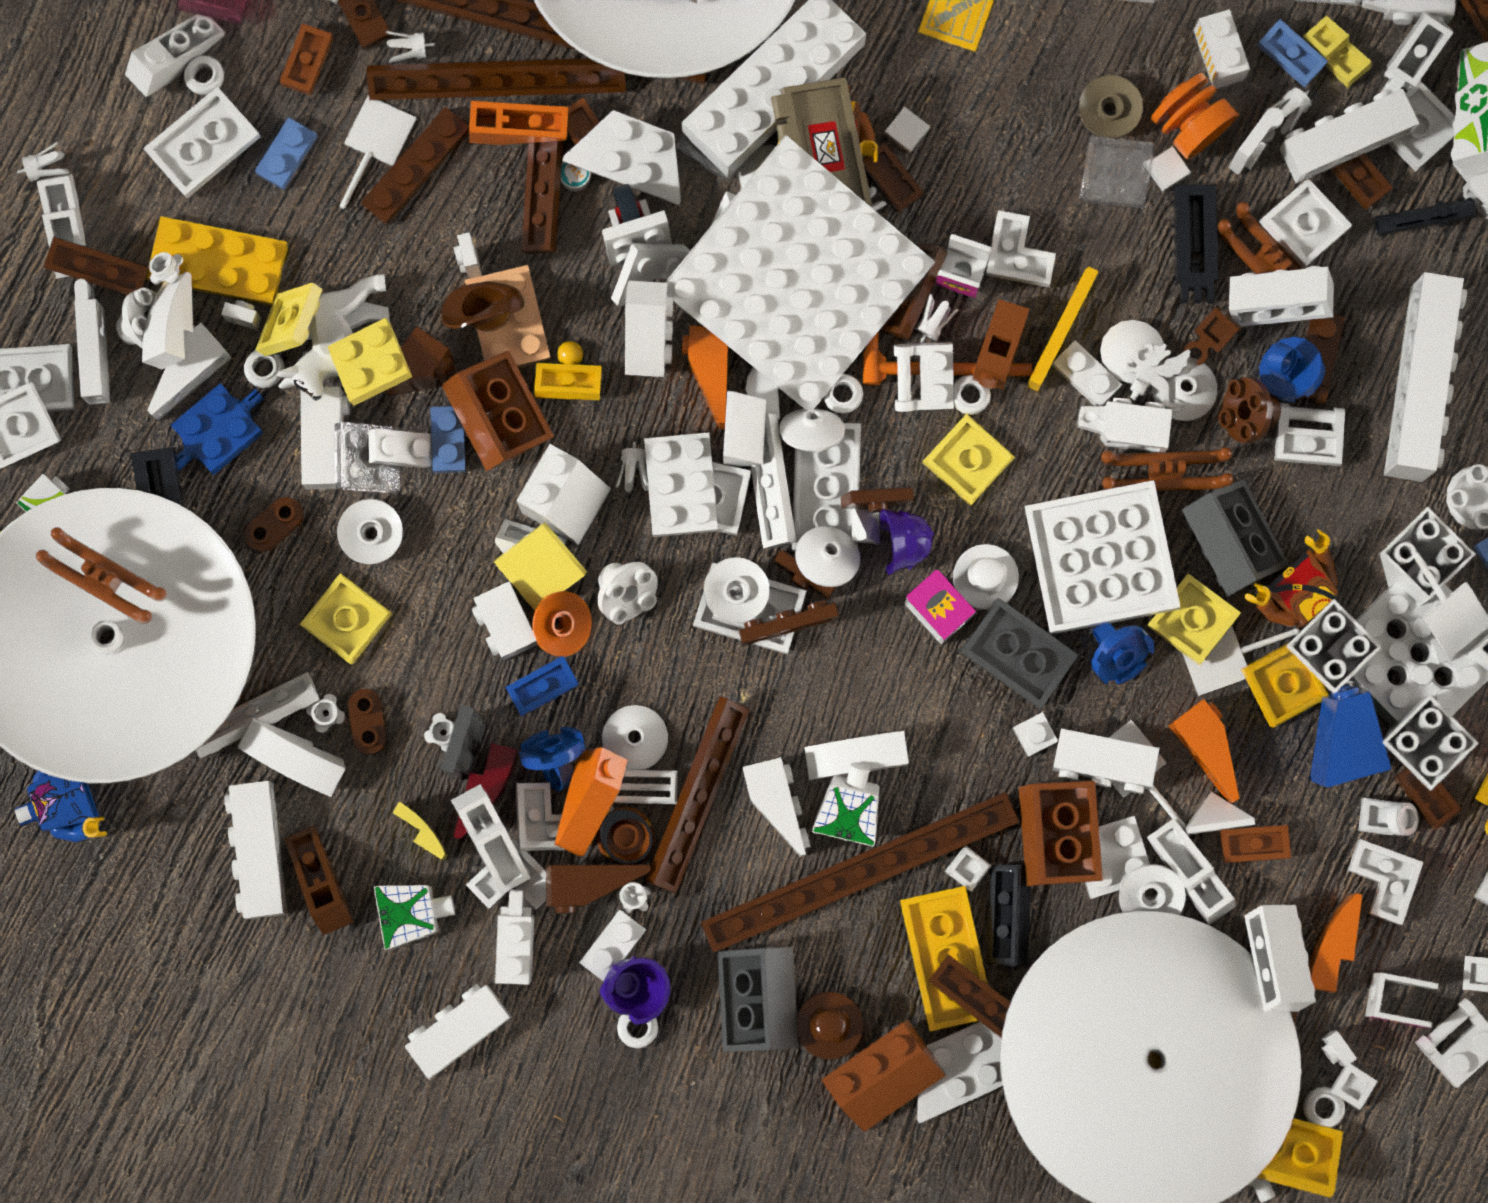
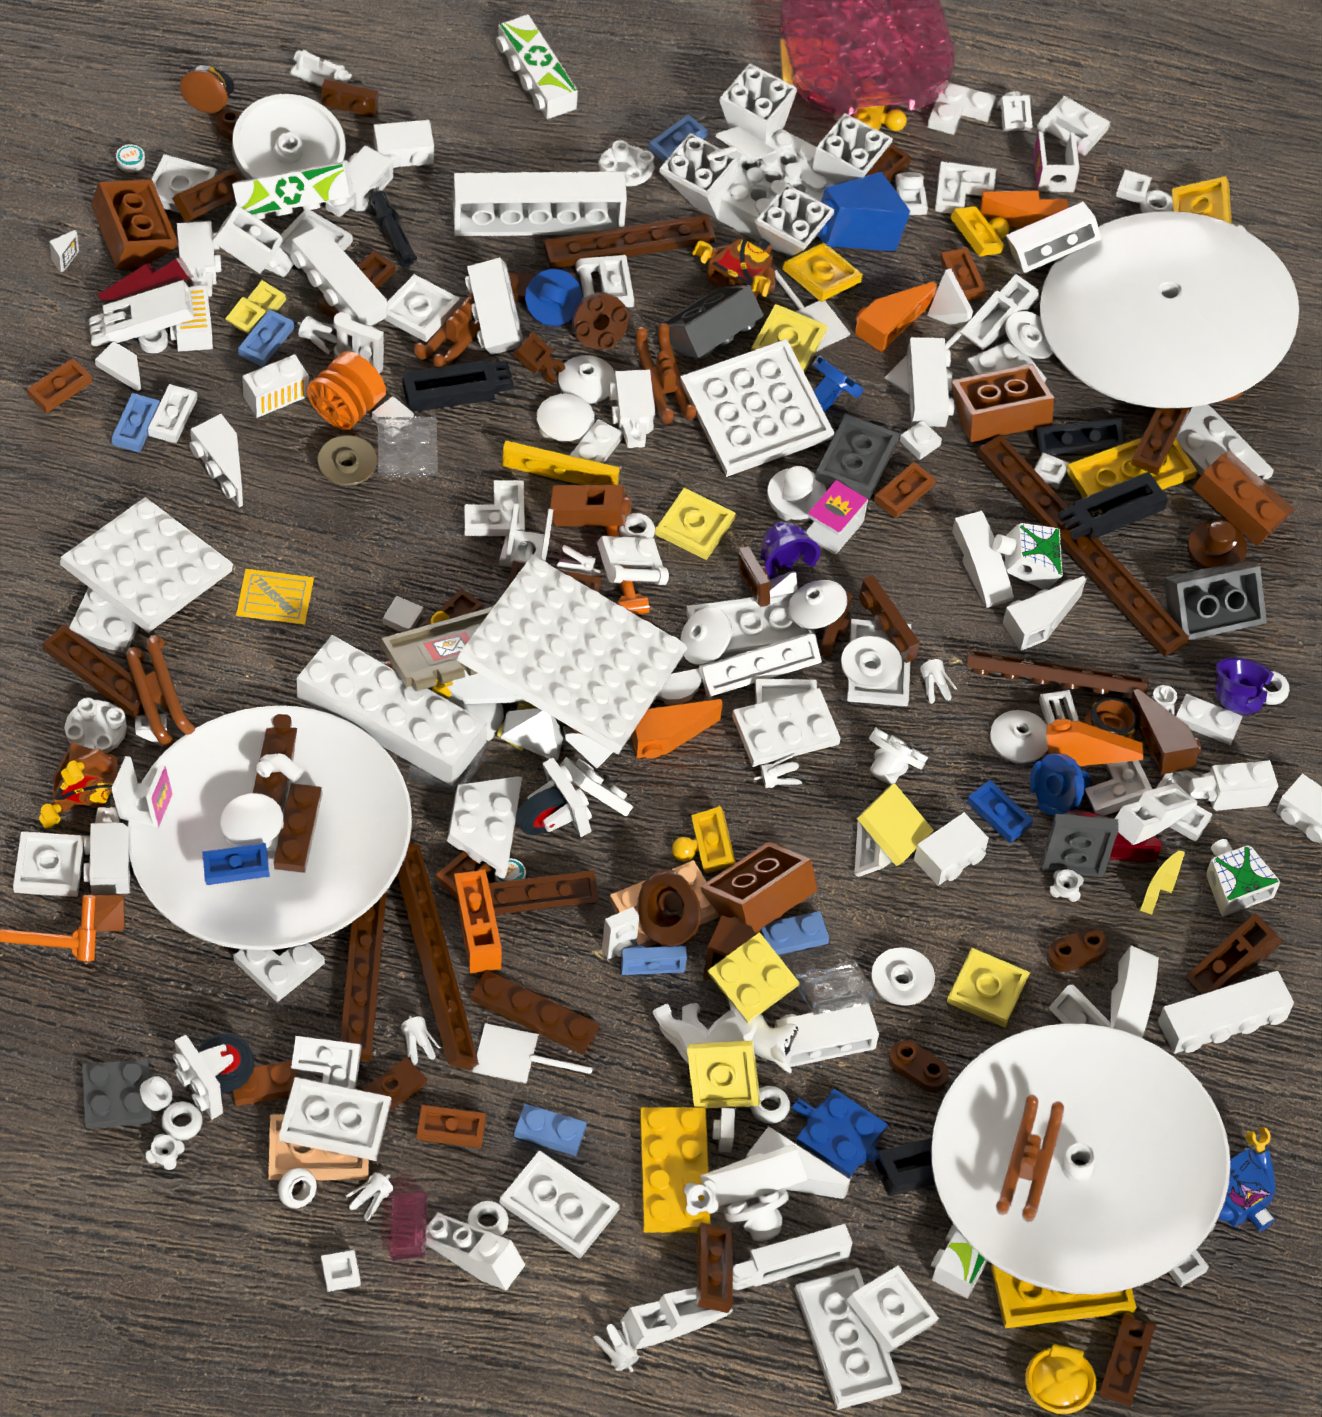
camera: 110 degrees left, 25 degrees down
white plate [306,694,345,733] -> none
white plate [369,428,432,468] -> none
white slope [516,444,611,545] -> none
orange dish [532,591,592,657] -> none
white brick [625,280,674,377] -> none
white slope [723,391,766,467] -> none
white piece [823,374,863,414] -> none
white piece [1123,343,1190,412] -> none
white plate [1320,1031,1357,1066] -> none
none -> reddish brown plate [543,214,715,269]
none -> medium blue plate [620,945,687,975]
none -> dark orange plate [874,462,936,519]
none -> white piece [920,659,957,704]
none -> yellow plate [950,206,1010,257]
none -> black hinge [1057,472,1168,540]

